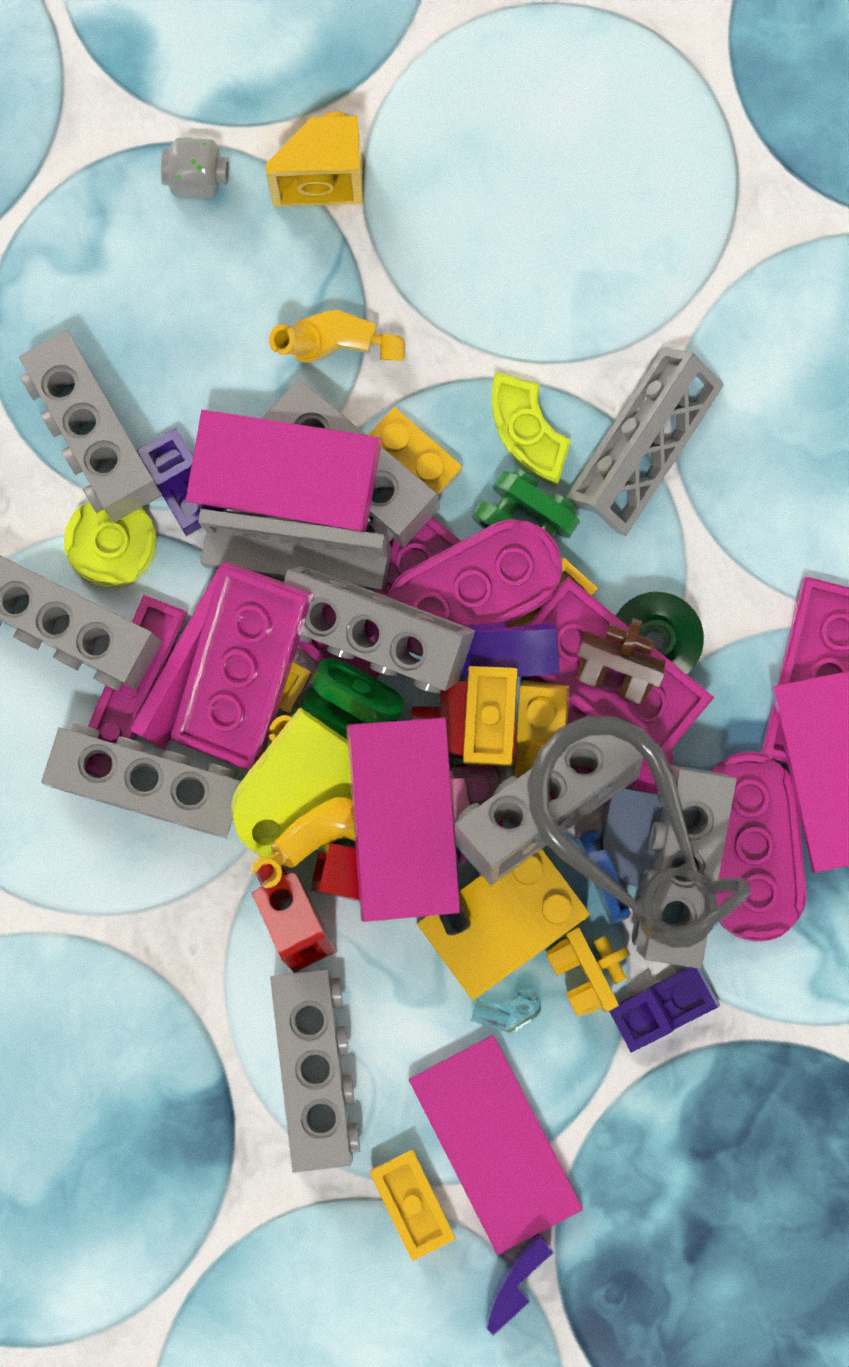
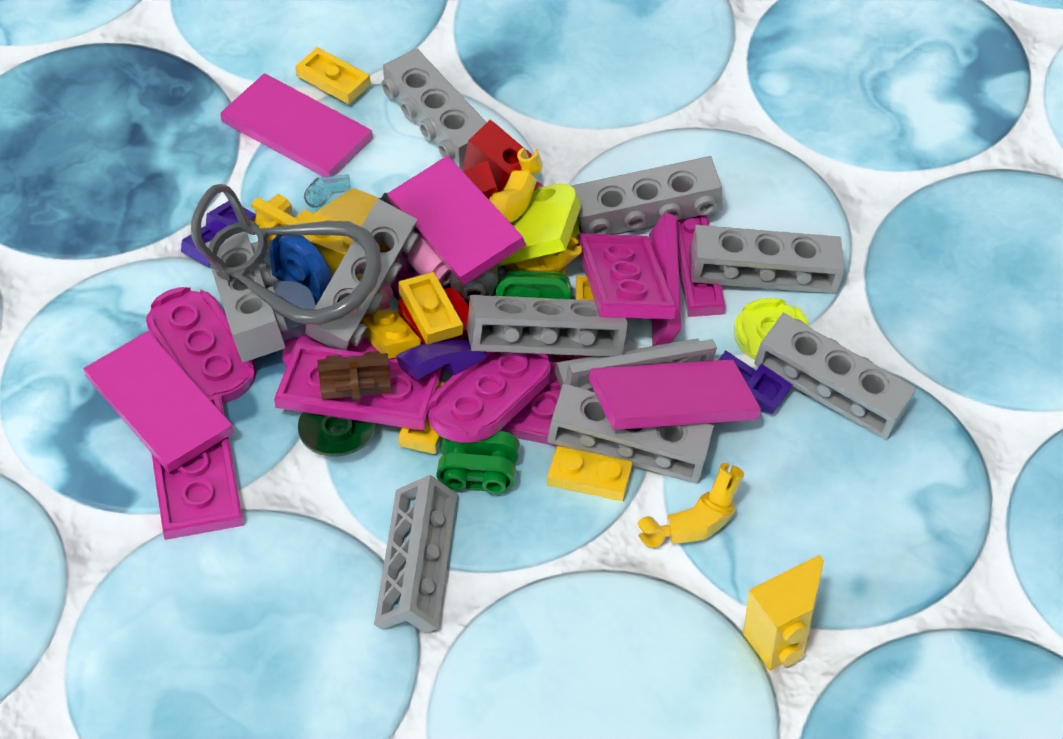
camera: 150 degrees right, 30 degrees down
light grey head [161,137,229,200] -> none
dark purple slope [485,1234,553,1336] -> none
neon yellow tile [491,372,571,487] -> none

